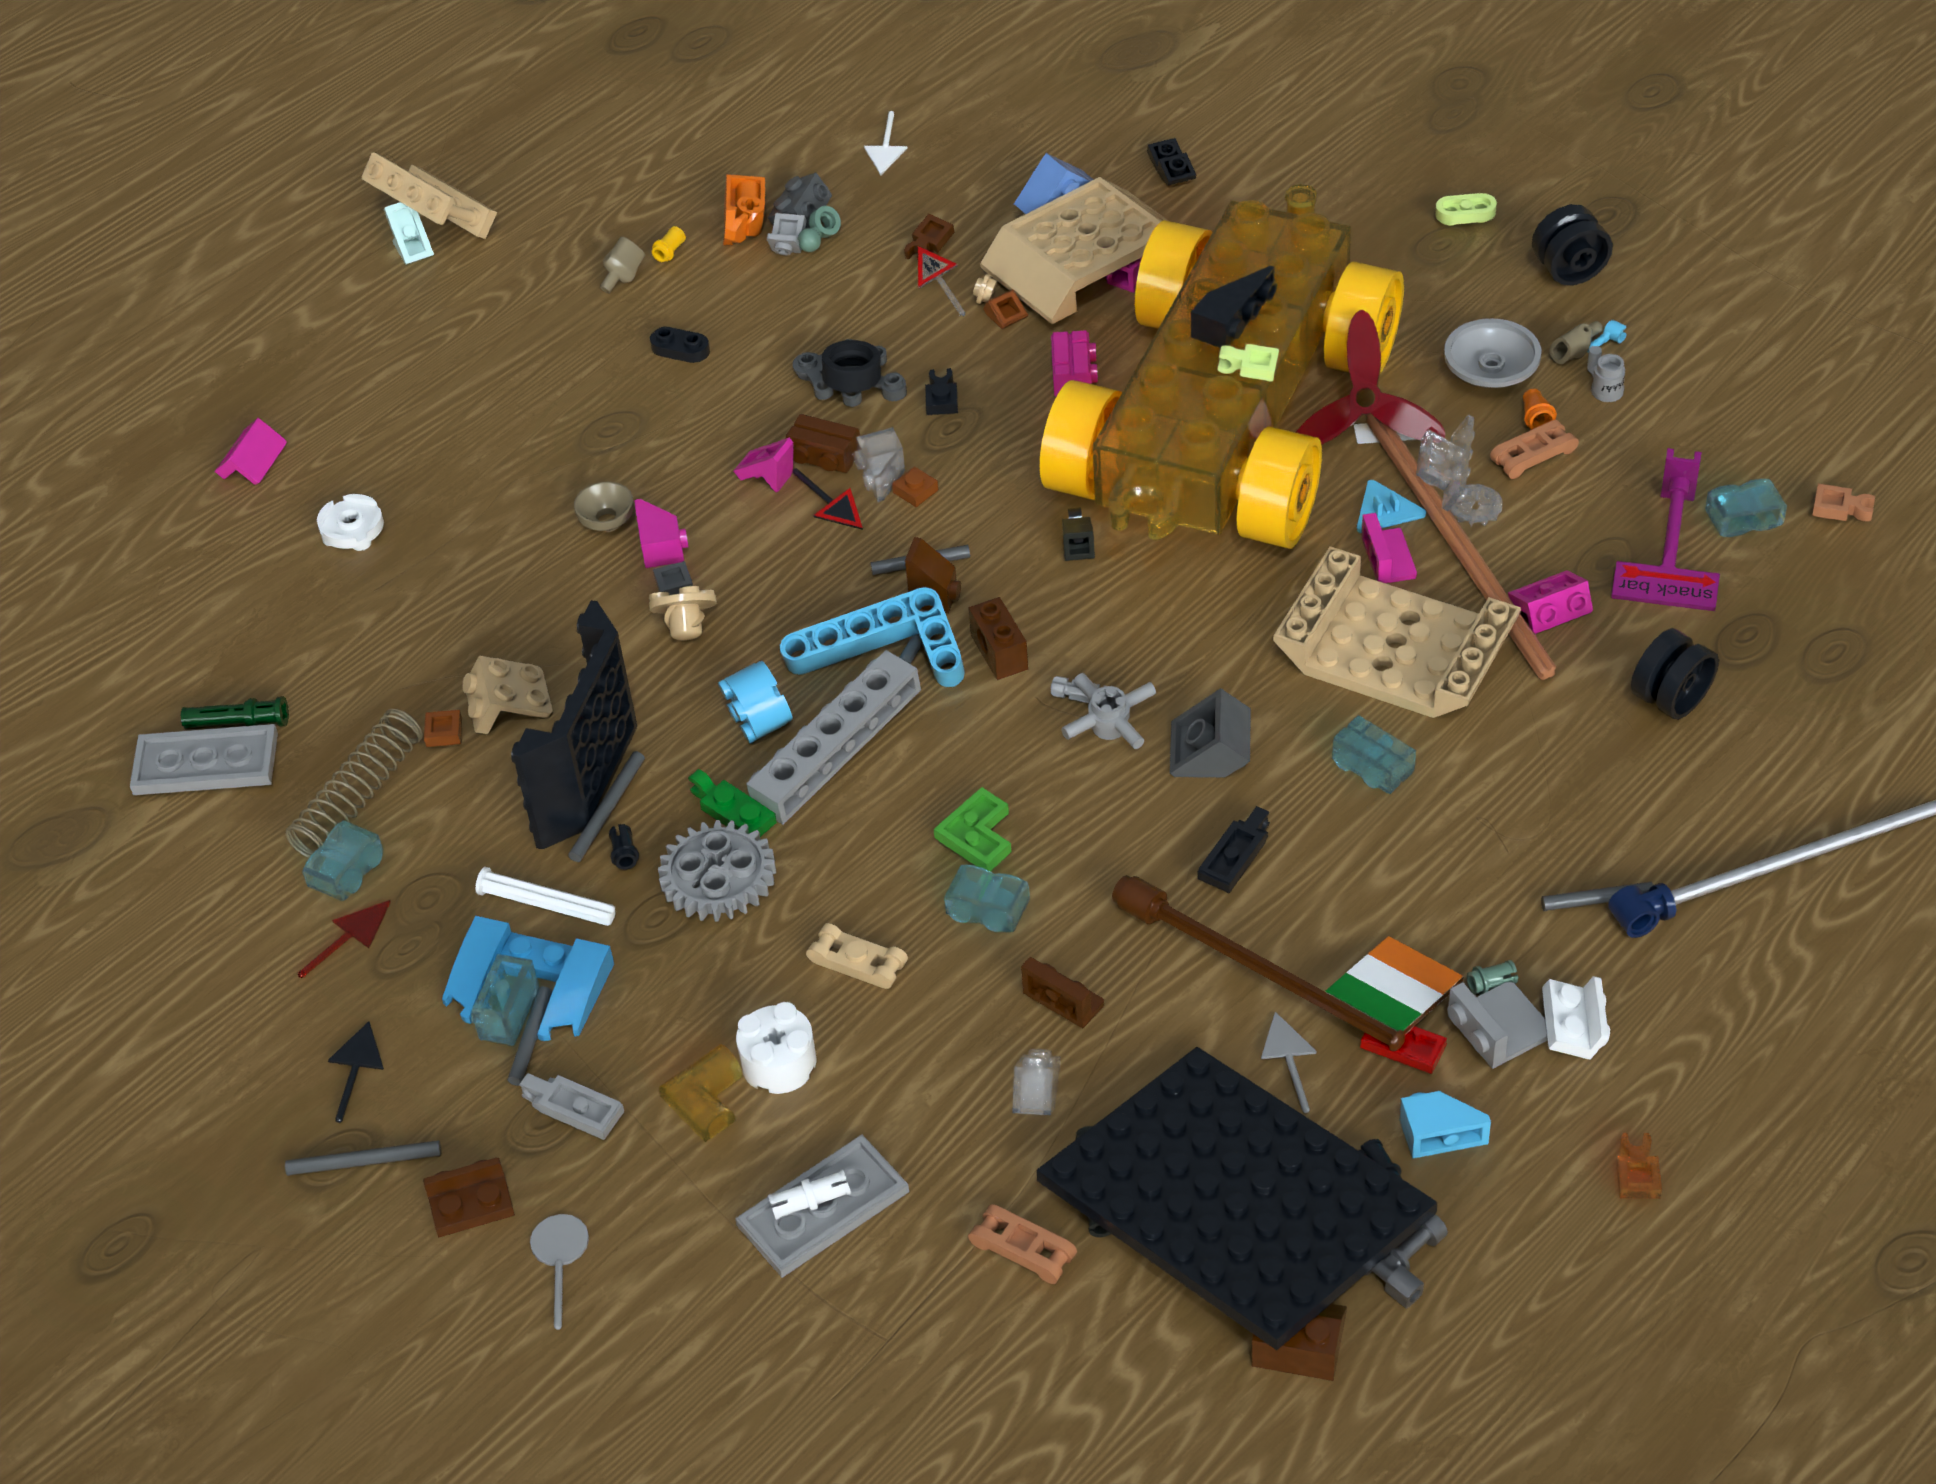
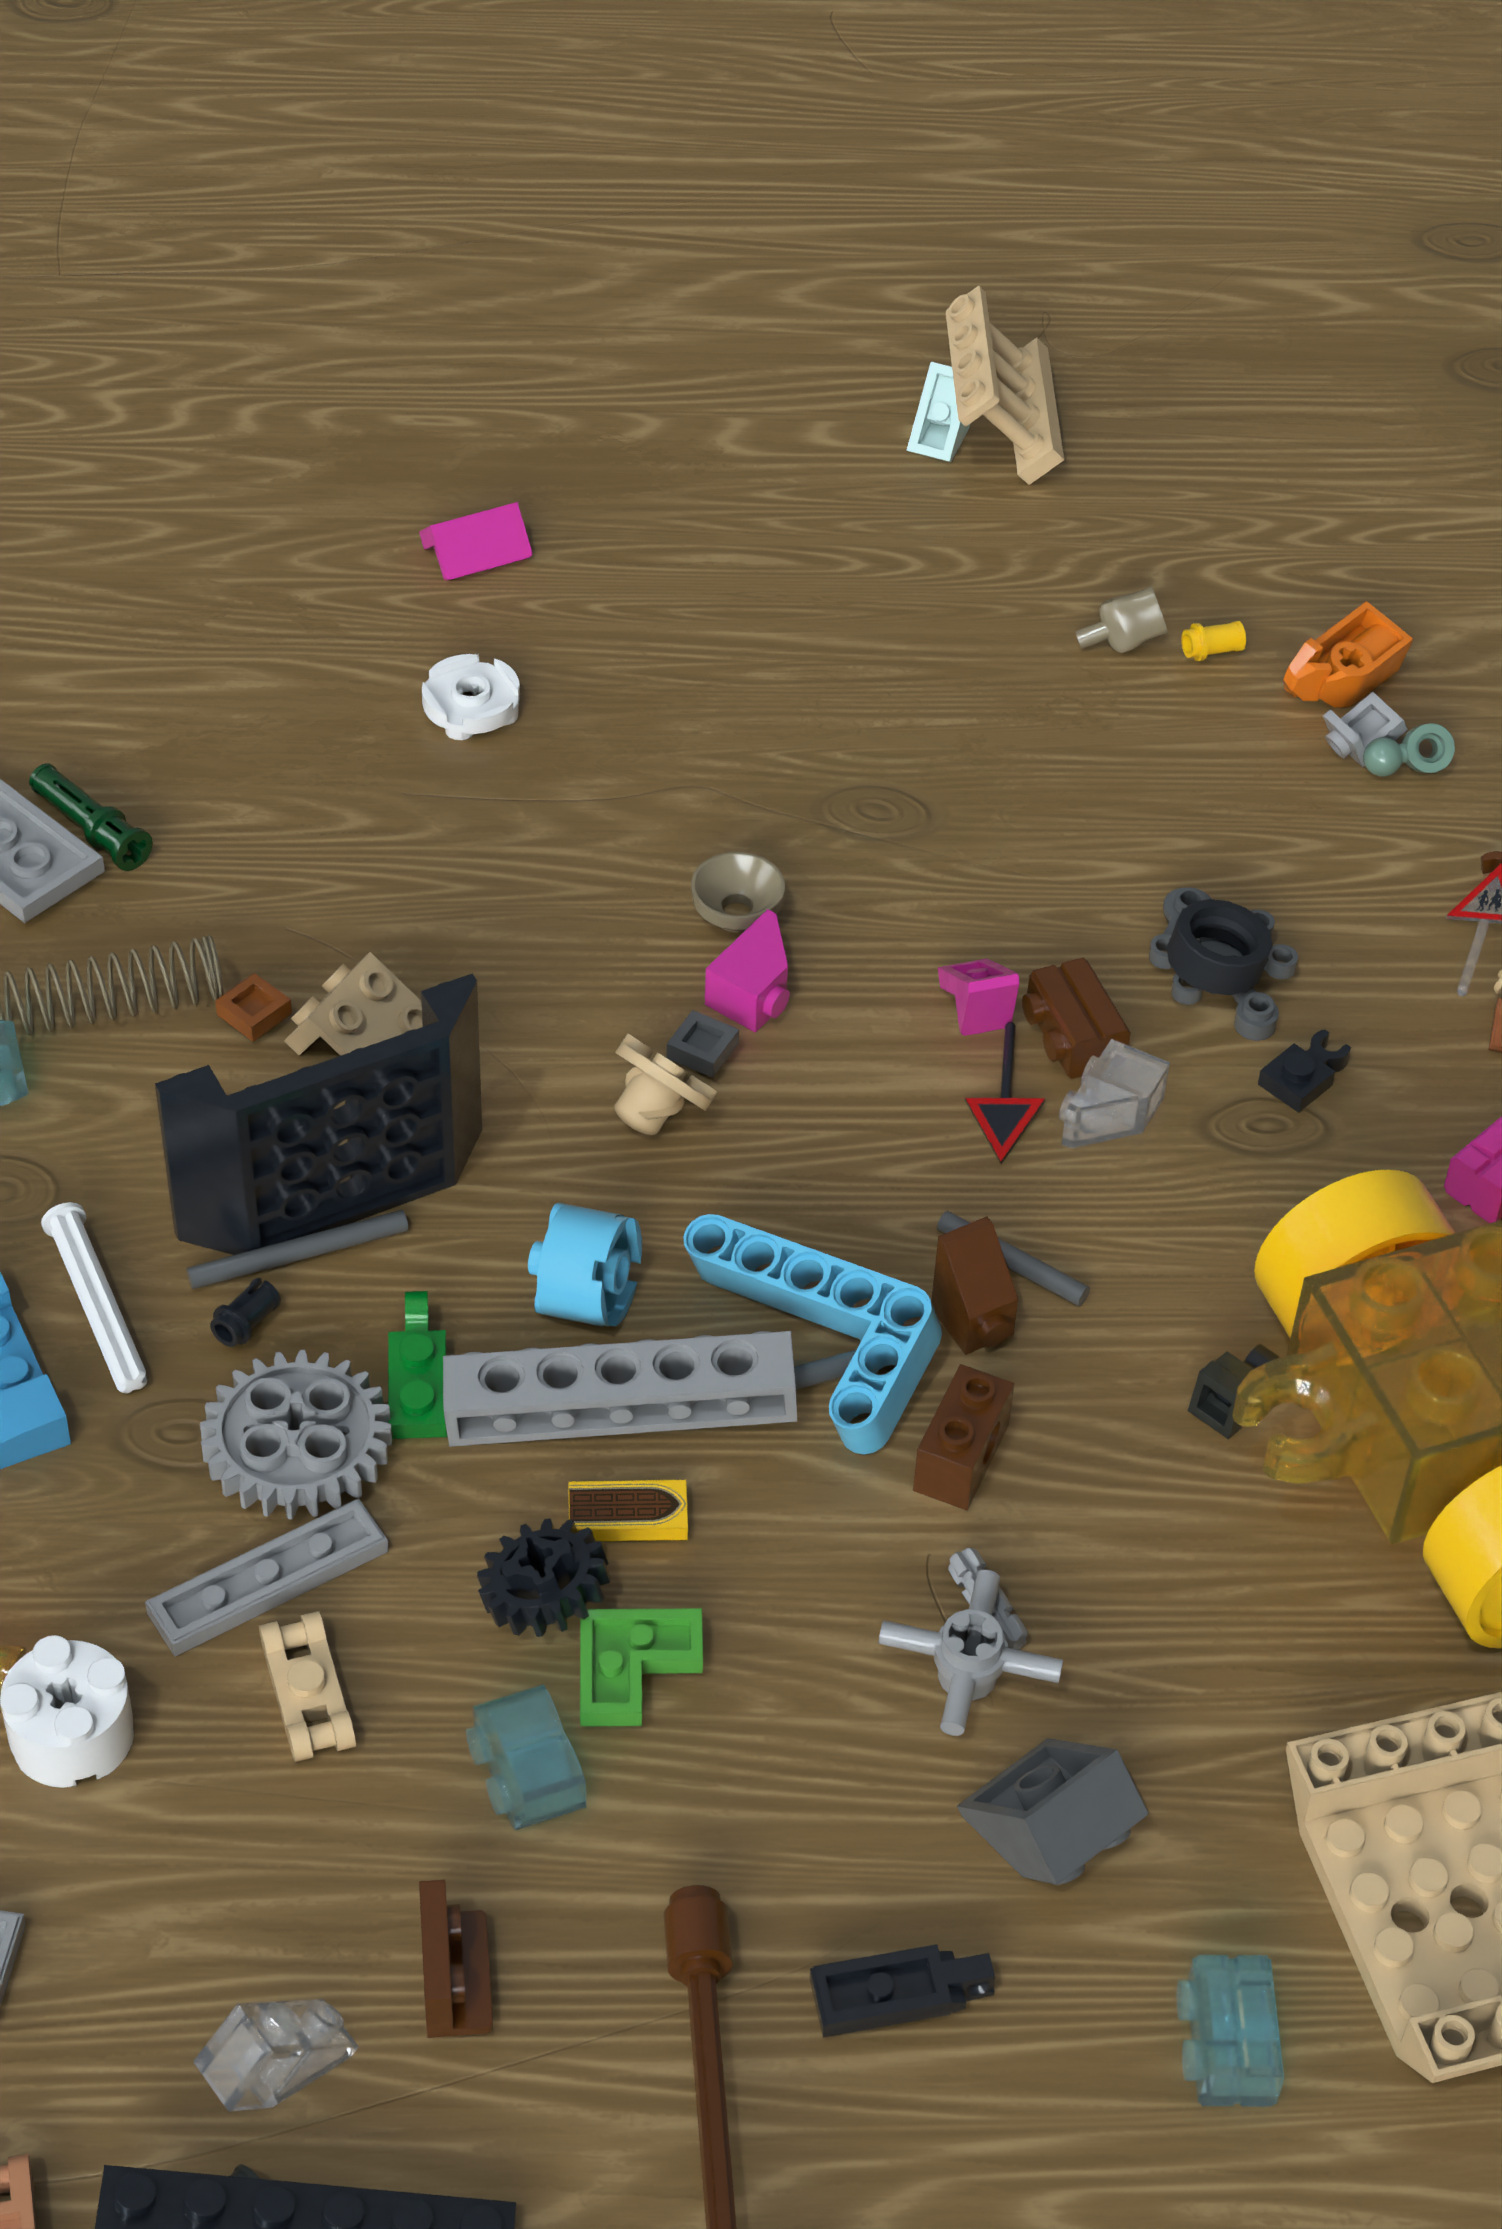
camera: 40 degrees right, 0 degrees up
black plate [650,327,710,363] -> none
dark grey bracket [767,172,832,229] -> none
dark orange plate [892,466,939,507] -> none
none -> light grey tile [145,1498,388,1657]
none -> black gear [477,1518,611,1637]
none -> tile [568,1480,688,1542]

